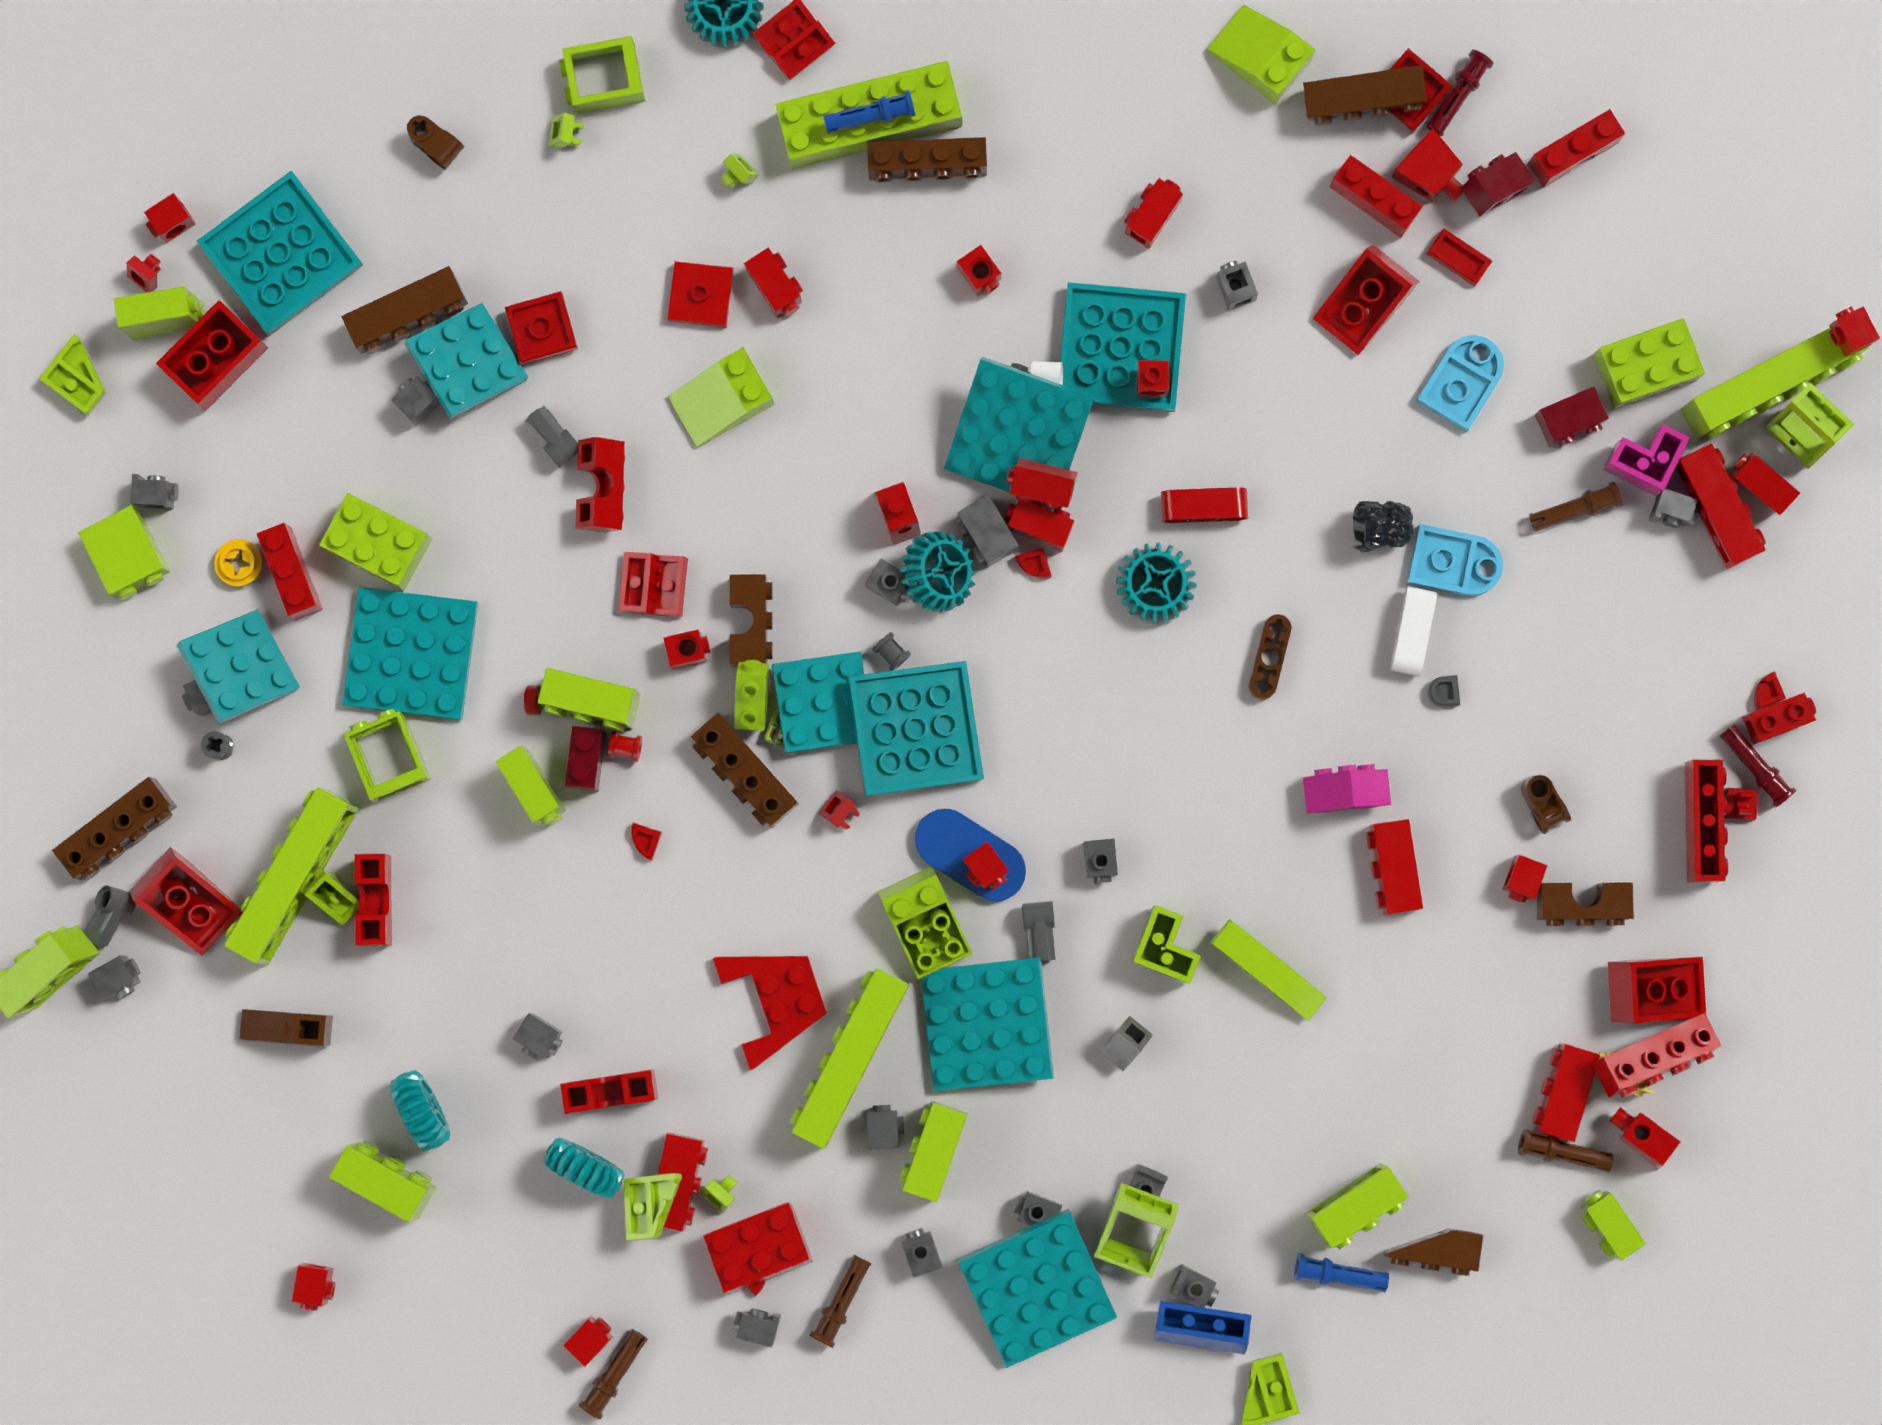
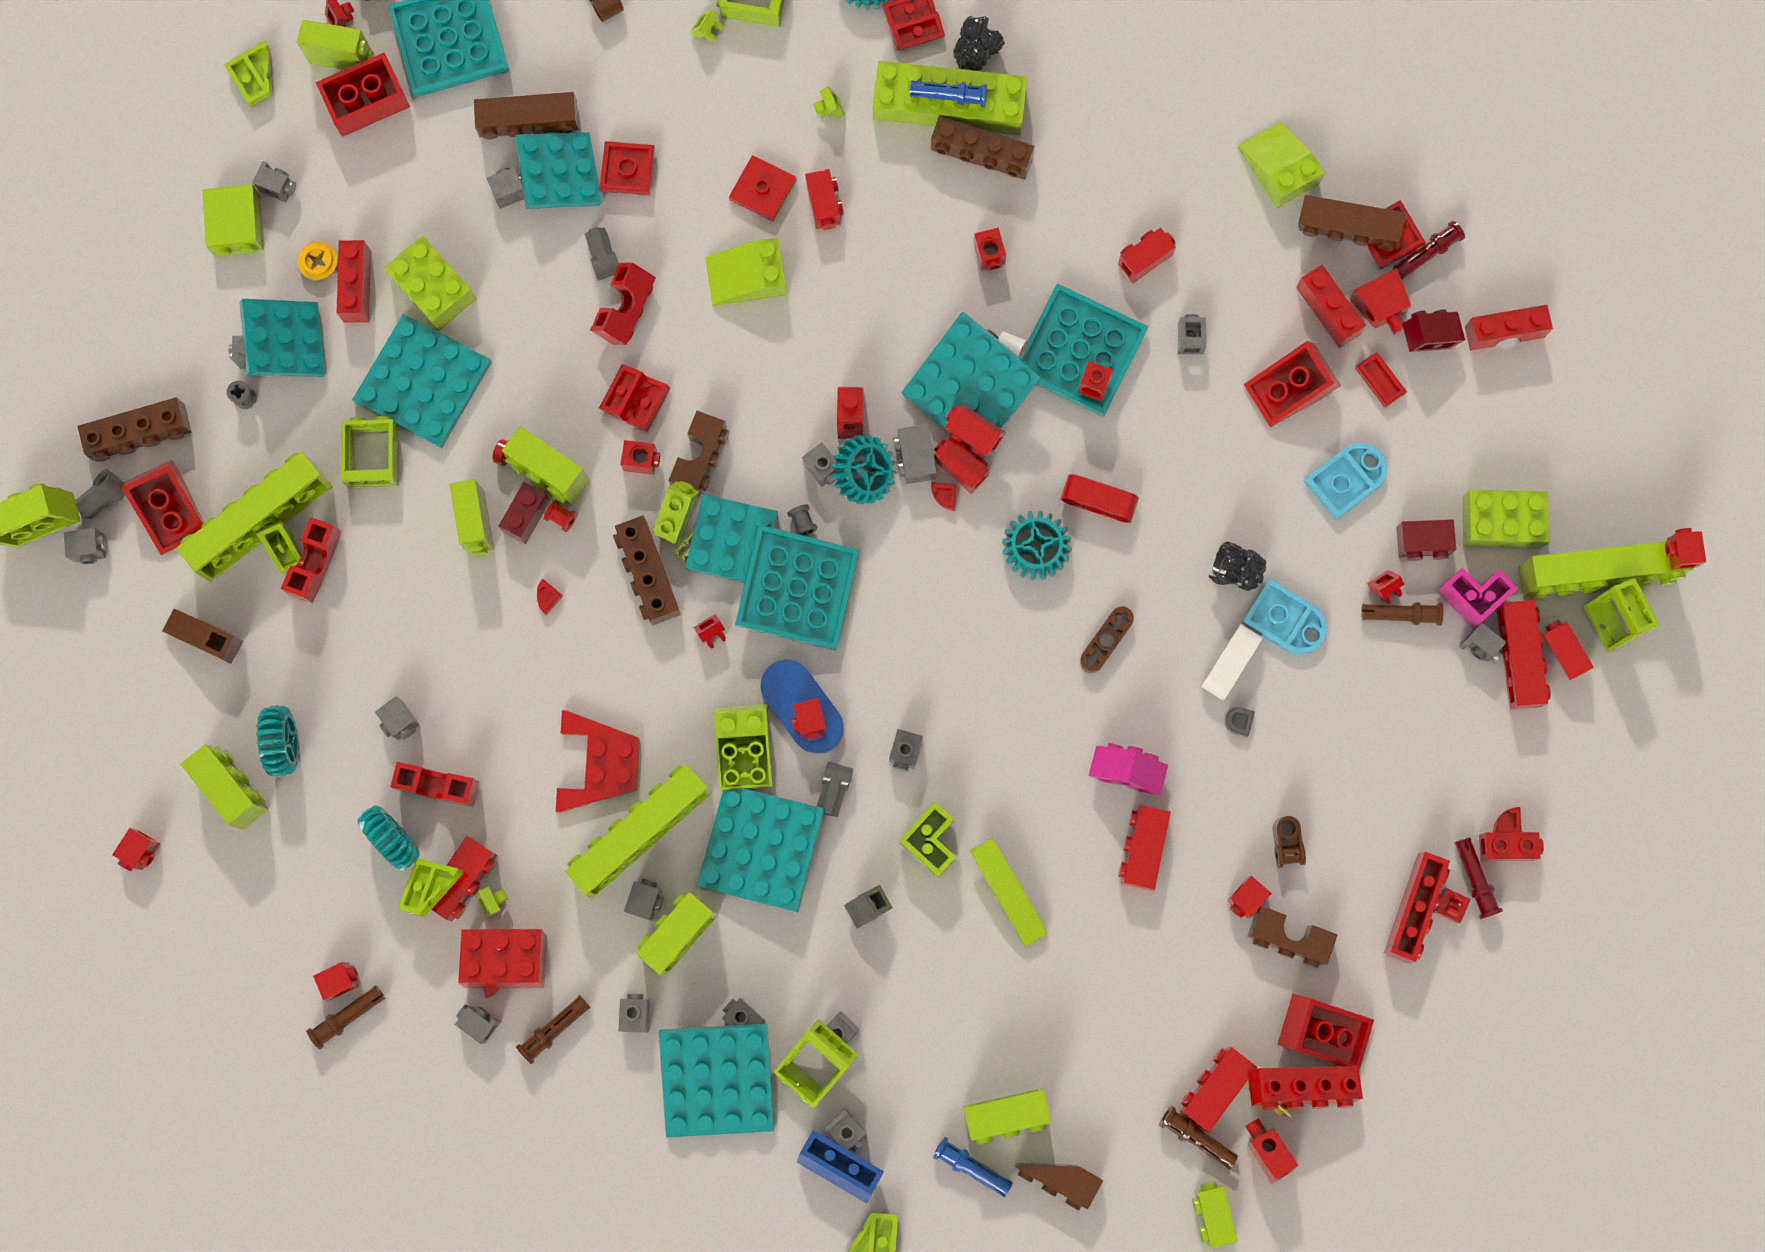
camera: 20 degrees right, 5 degrees down
none -> black hair [953,16,1005,71]
none -> red tile [1367,570,1405,604]

